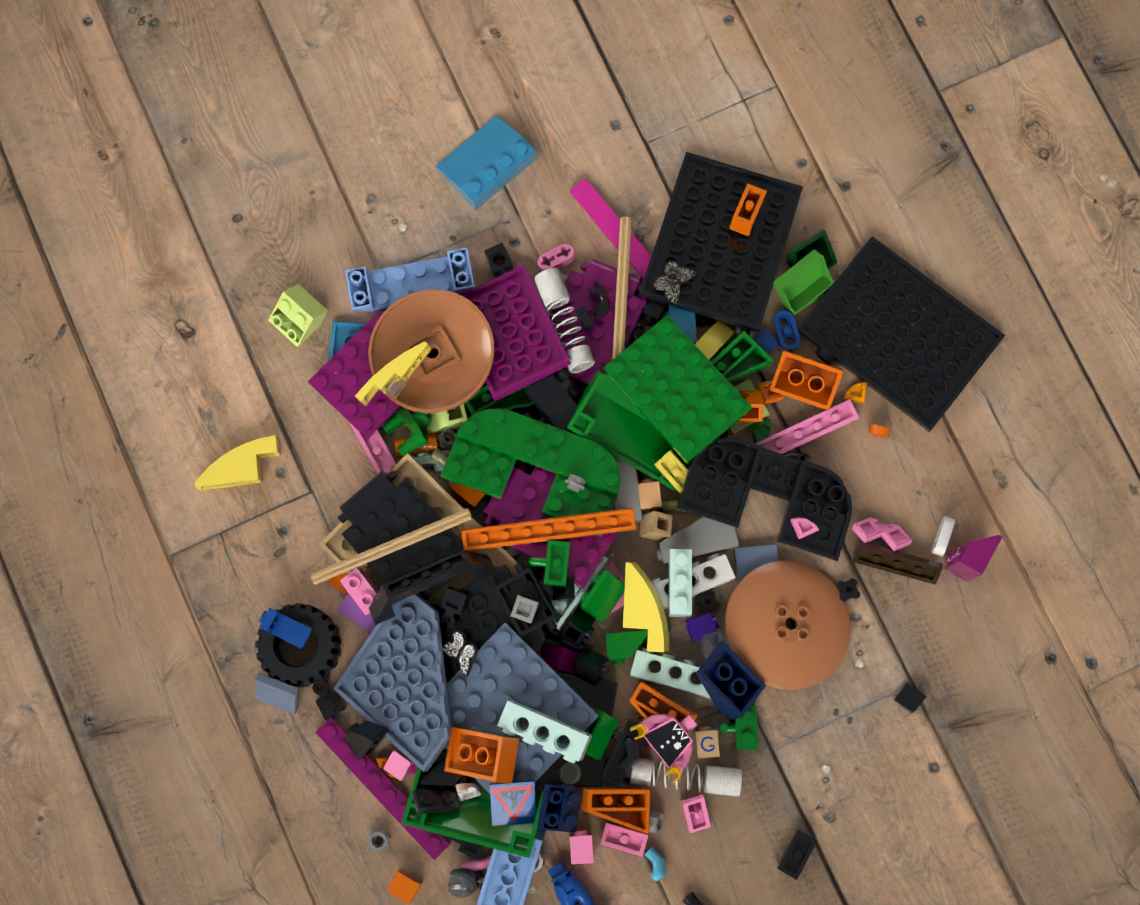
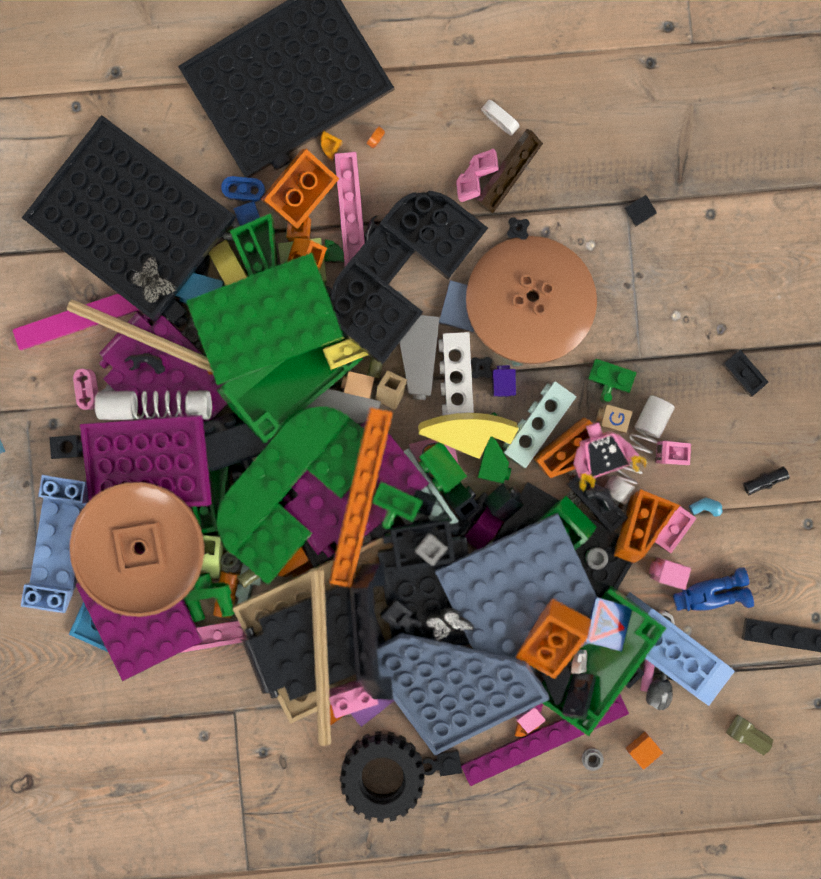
camera: 75 degrees left, 10 degrees up
light yellow slope [195,435,281,490] -> none
sand blue tile [255,673,299,715] -> none
blue bracket [259,608,312,649] -> none
yellowish green slope [268,284,328,347] -> none
black slope [343,720,389,760] -> none
light yellow slope [355,341,431,406] -> none
clear tile [386,377,406,398] -> none
light aqua brick [497,700,592,763] -> none
dark blue slope [537,782,583,833] -> none
light grey plate [565,474,586,492] -> none
black tile [577,306,594,333] -> none
light grey tile [649,811,664,833] -> none
light aqua brick [669,549,692,617] -> none
dark blue slope [696,641,766,719] -> none
clear brick [699,630,732,661] -> none
orange brick [729,184,767,236] -> none
bright green container [773,250,835,315] -> none
dark green slope [785,229,838,268] -> none
bright pink tile [790,517,819,539] -> none
magenta slope [945,535,1002,582] -> none

